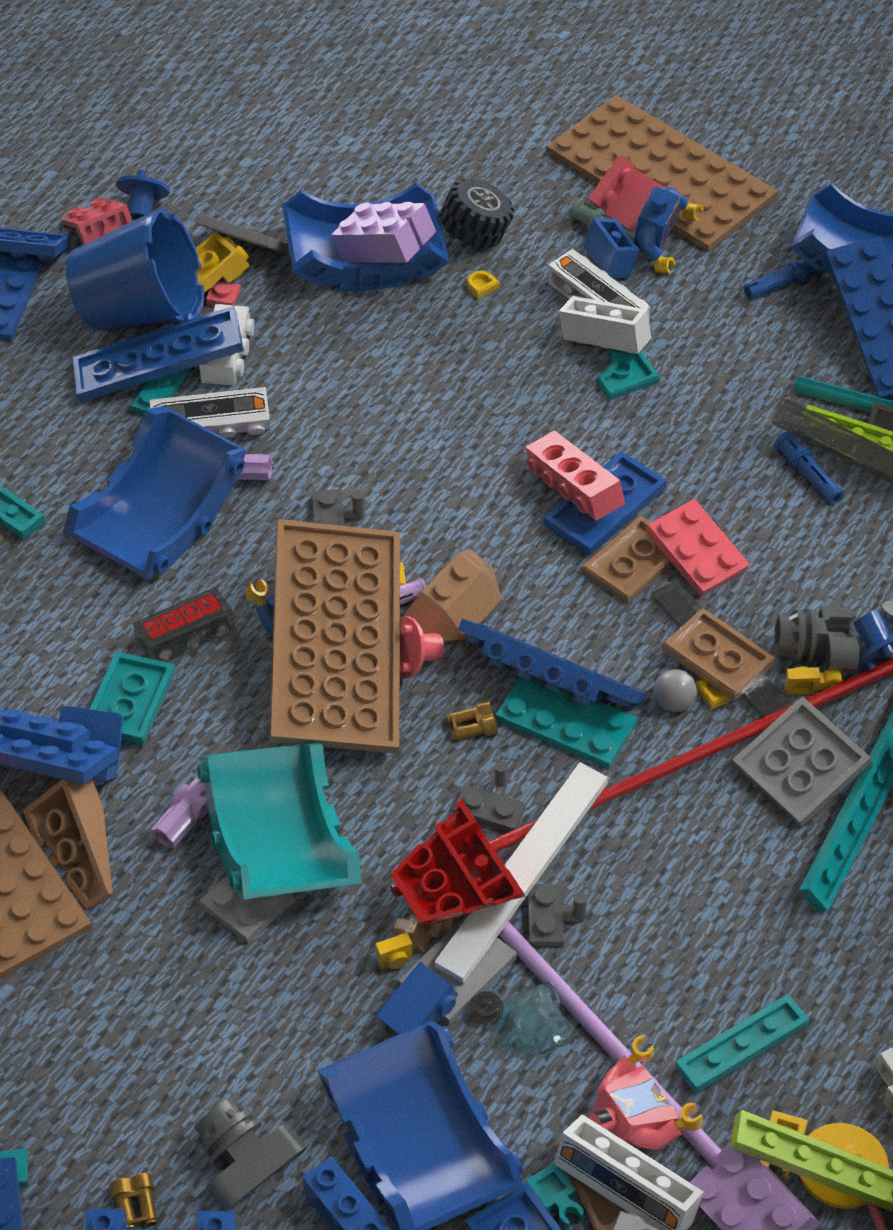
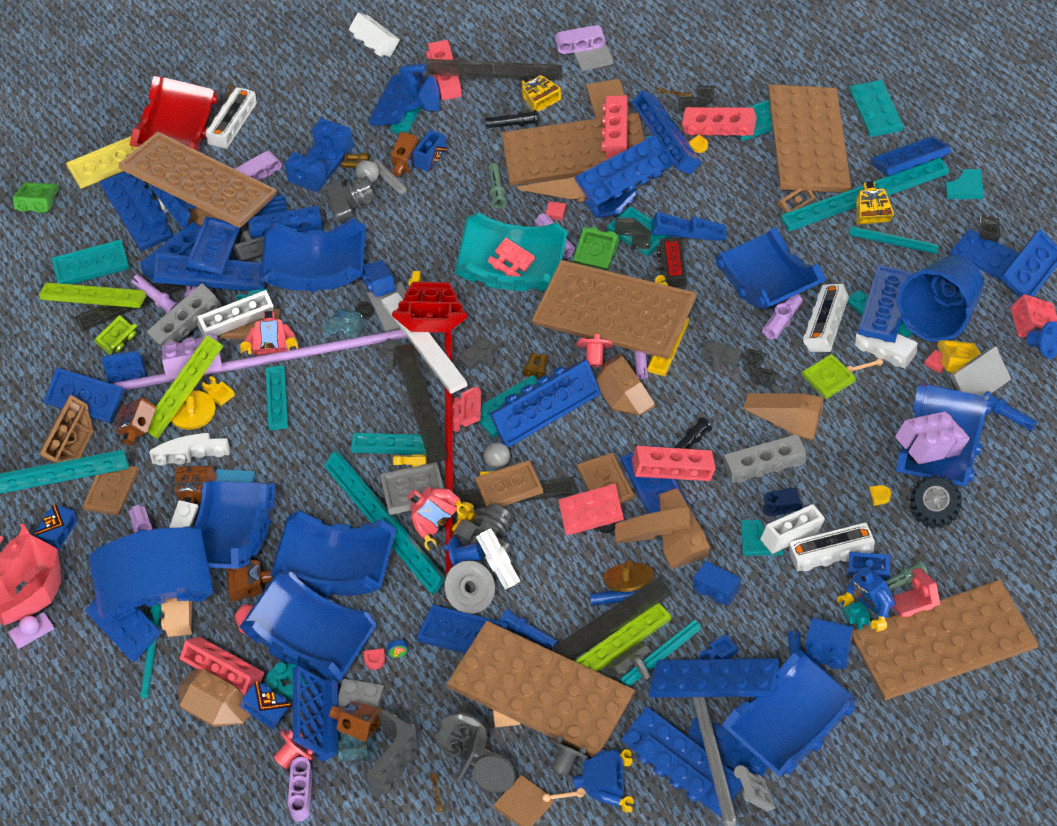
camera: 120 degrees right, 0 degrees up
none -> teal plate [351,433,430,455]
none -> light grey piece [355,160,379,183]
none -> light grey axle [373,159,407,195]
none -> dark orange torso [391,131,419,177]
none -> yellow plate [393,454,428,467]
none -> clear smoke tile [394,343,448,464]
none -> torso [408,487,470,550]
none -> blue brick [412,130,447,172]
none -> coral plate [452,386,481,432]
none -> white piece [476,528,520,590]
none -> sand green pin [488,163,507,209]
none -> coral plate [488,237,535,277]
none -> coral tile [545,201,567,220]
none -> bright green plate [573,227,620,271]
none -> pearl gold shield [603,560,654,592]
none -> clear smoke tile [614,217,651,249]
none -> medium nougat slope [615,507,691,543]
none -> blue slope [651,212,727,241]
none -> medium nougat wedge [659,488,710,570]
none -> black pin [673,417,712,449]
none -> blue brick [693,561,741,606]
none -> blue plate [699,634,738,659]
none -> light grey brick [724,434,806,483]
none -> clear smoke tile [742,348,778,389]
none -> medium nougat wedge [743,393,824,440]
none -> dark blue piece [763,487,803,516]
none -> lime plate [802,354,856,399]
none -> blue brick [806,618,853,669]
none -> teal plate [842,602,871,630]
none -> light nougat hinge [846,358,883,372]
none -> teal axle [849,226,939,254]
none -> blue pin [983,391,1038,432]

